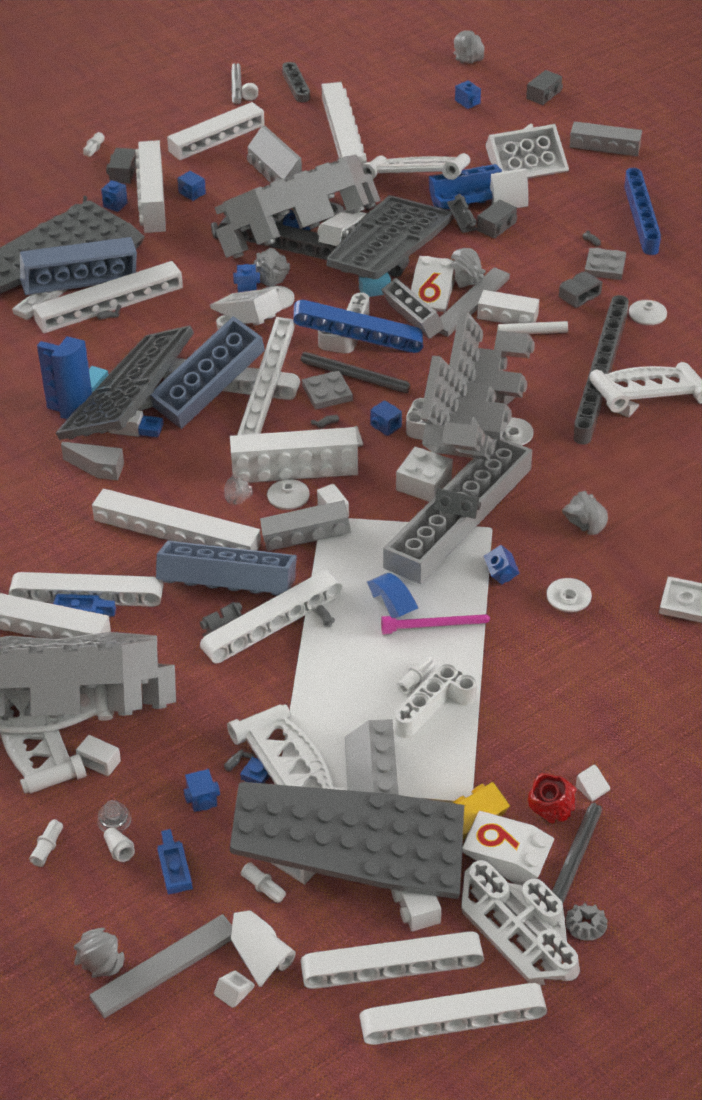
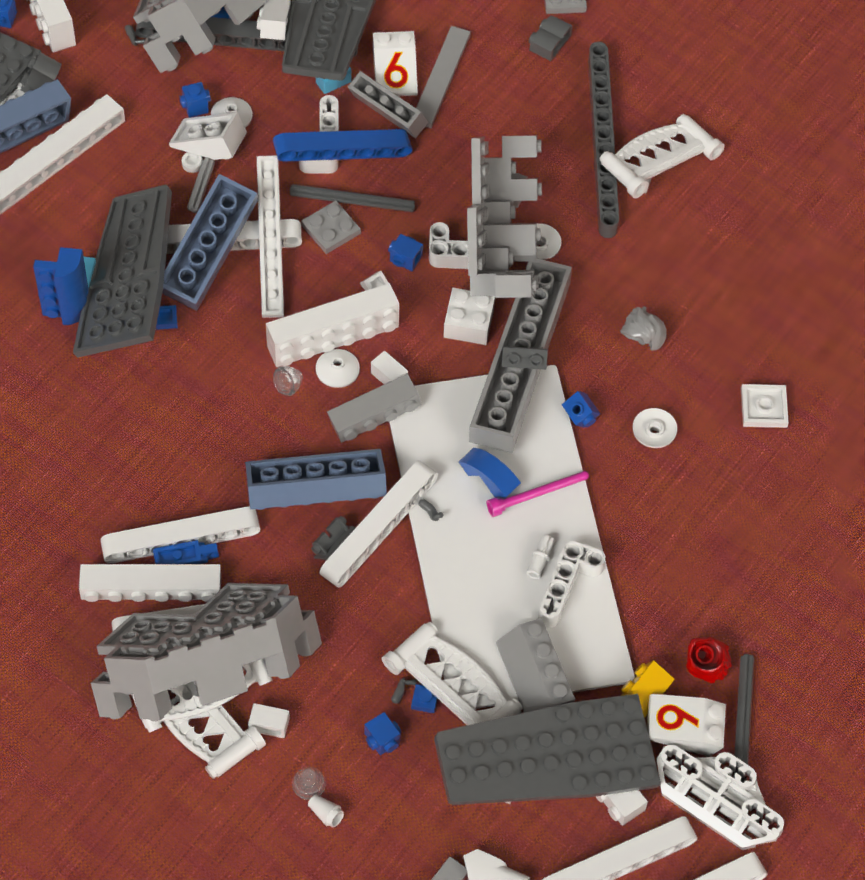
camera: 20 degrees left, 15 degrees up
white axle [29,819,63,867] -> none
light grey slope [61,442,124,480] -> none
white brick [92,489,261,551] -> none
dark grey piece [97,304,121,320] -> none
blue hinge [157,829,193,895] -> none
white axle [241,862,286,903] -> none
light grey hair [252,248,290,287] -> none
dark grey piece [311,415,339,429] -> none
light grey hair [451,248,486,288] -> none
white brick [477,290,539,324] -> none
white piece [497,321,568,334] -> none
light grey gear [566,902,608,941] -> none
white slope [576,765,610,802] -> none
white dish [629,300,667,325] -> none

